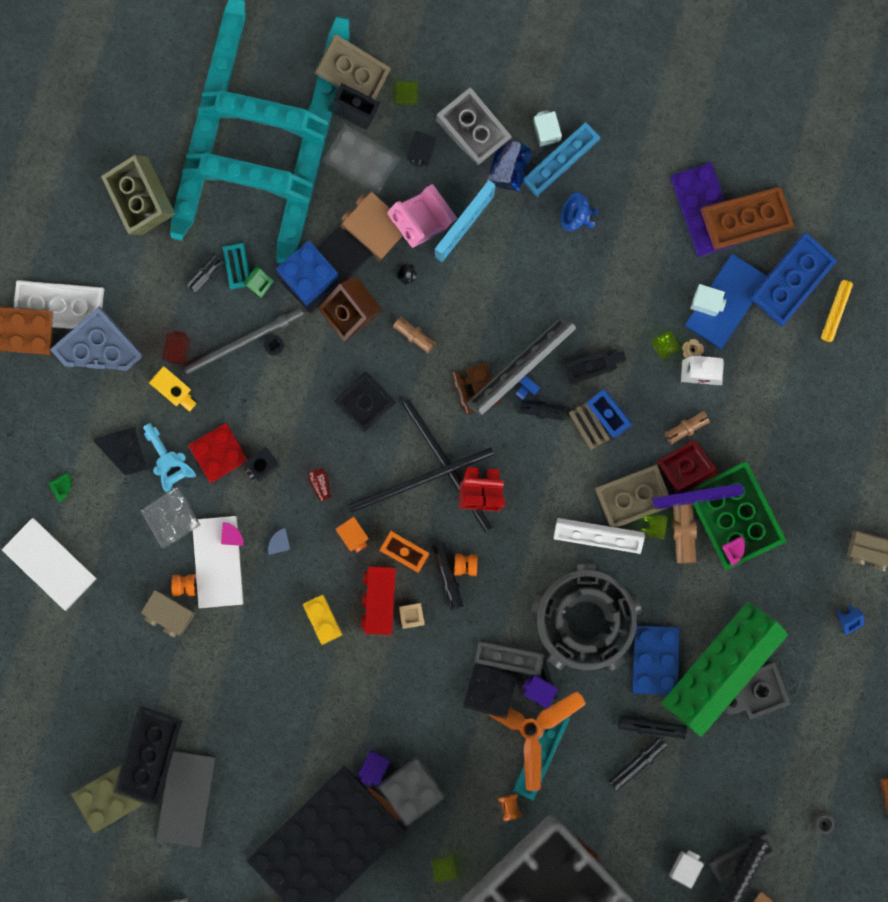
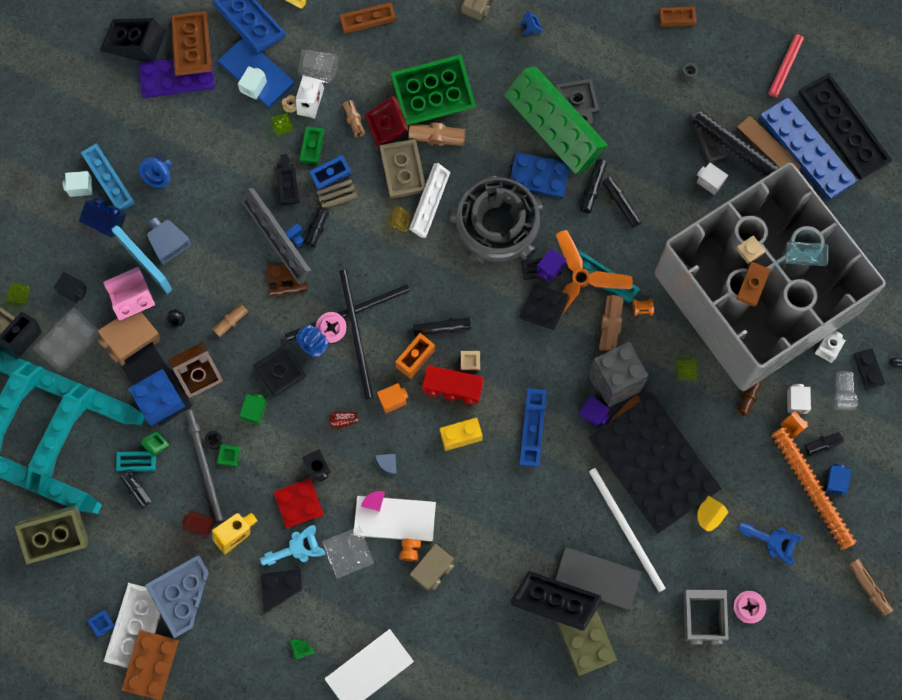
camera: 80 degrees left, 10 degrees down
light grey slope [436,87,512,165] -> none
orange wheel [454,553,477,576] -> none
red hips [459,467,505,511] -> none
dark grey tile [474,641,544,676] -> none
clear neon green tile [641,515,668,539] -> none
dark purple tile [653,483,744,509] -> none
dark pink tile [722,536,745,566] -> none
none -> blue tile [87,609,115,638]
none -> black slope [100,18,166,61]
none -> sand blue torso [147,218,192,265]
none -> green tile [217,444,241,467]
none -> green brick [239,393,267,425]
none -> blue gear [296,325,329,357]
none -> clear brick [298,49,339,83]
none -> green plate [300,126,325,165]
none -> bright pink gear [316,312,347,343]
none -> dark orange plate [339,2,396,34]
none -> clear yellow tile [387,207,411,232]
none -> blue slope [520,388,547,467]
none -> white piece [589,468,666,592]
none -> medium nougat piece [599,295,623,353]

